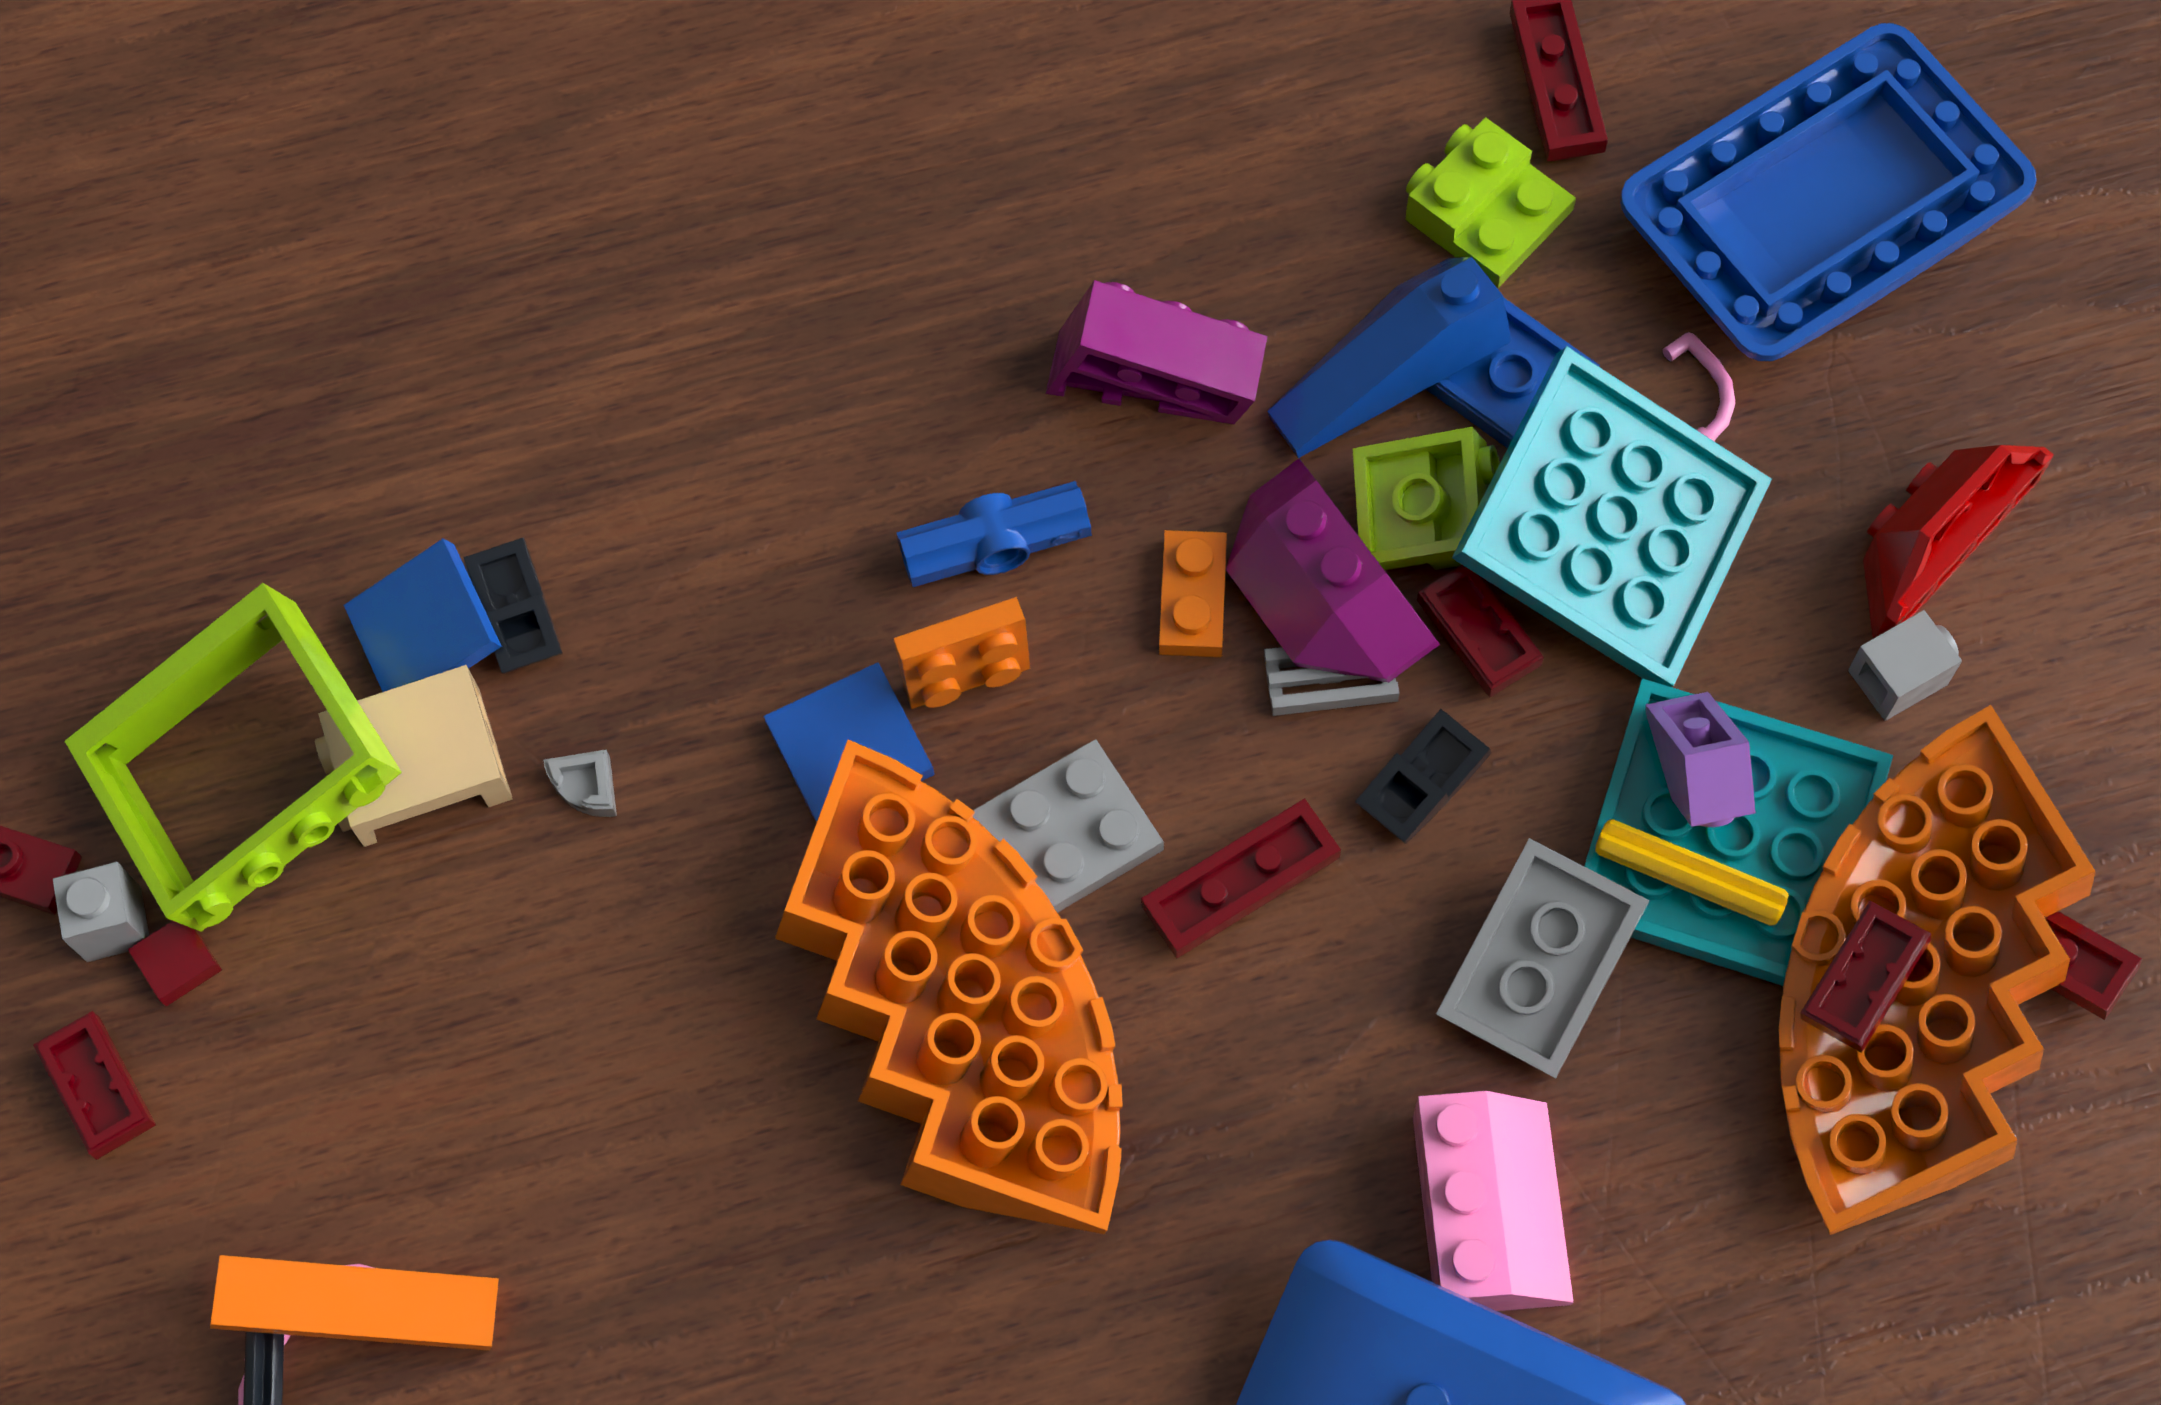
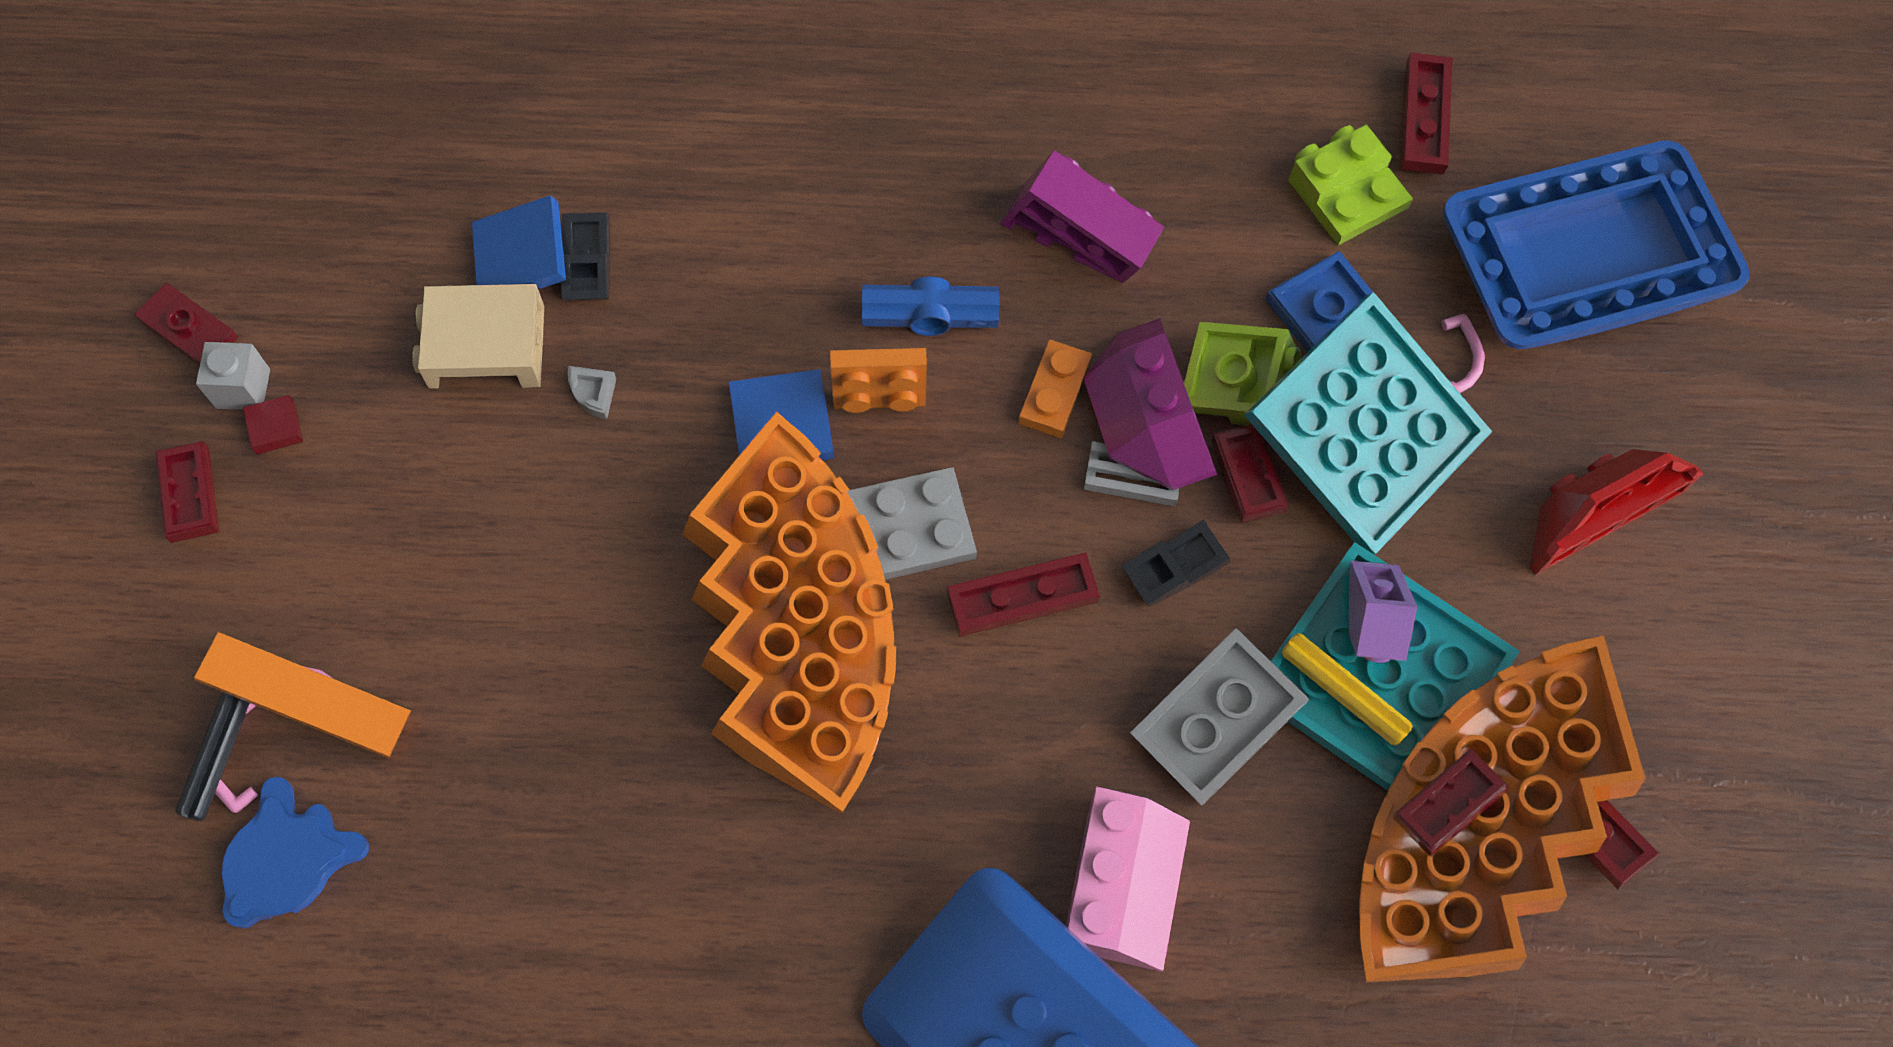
camera: 10 degrees right, 0 degrees up
lime window [65,583,402,932] -> none
blue wedge [1268,257,1511,458] -> none
light grey brick [1848,610,1962,721] -> none

